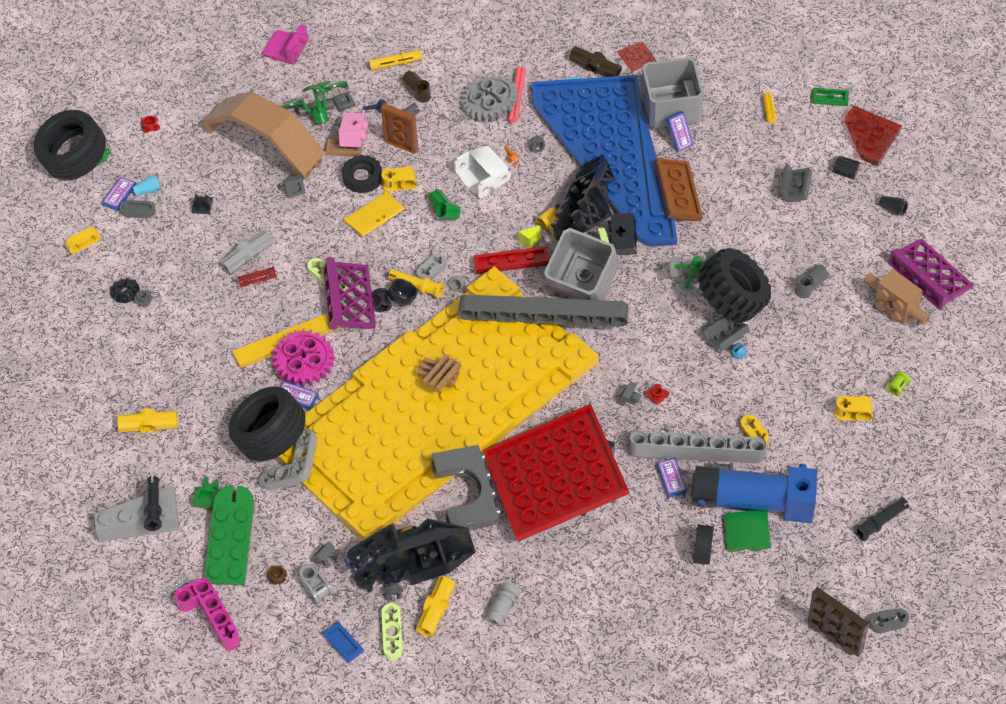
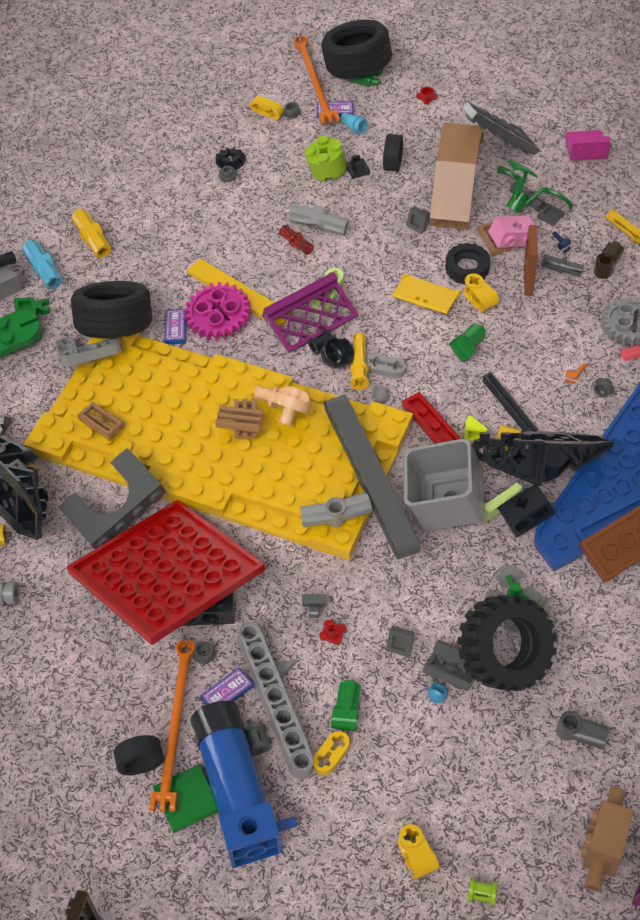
camera: 65 degrees right, 0 degrees up
dark grey tile [119,200,156,218] -> none
white piece [454,146,511,198] -> none
none -> medium azure piece [22,239,63,289]
none -> medium nougat tile [77,402,125,441]
none -> orange hinge [149,639,195,812]
none -> dark grey plate [193,641,216,665]
none -> light nougat pin [254,385,312,426]
none -> dark grey plate [283,102,301,118]
none -> orange hinge [294,35,340,125]
none -> light grey piece [300,492,372,527]
none -> lime brick [304,135,347,181]
none -> green piece [331,680,361,732]
none -> black tyre [383,134,403,172]
none -> dark grey tile [386,626,415,657]
none -> dark grey wing [462,101,540,155]
none -> black axle [482,372,538,431]

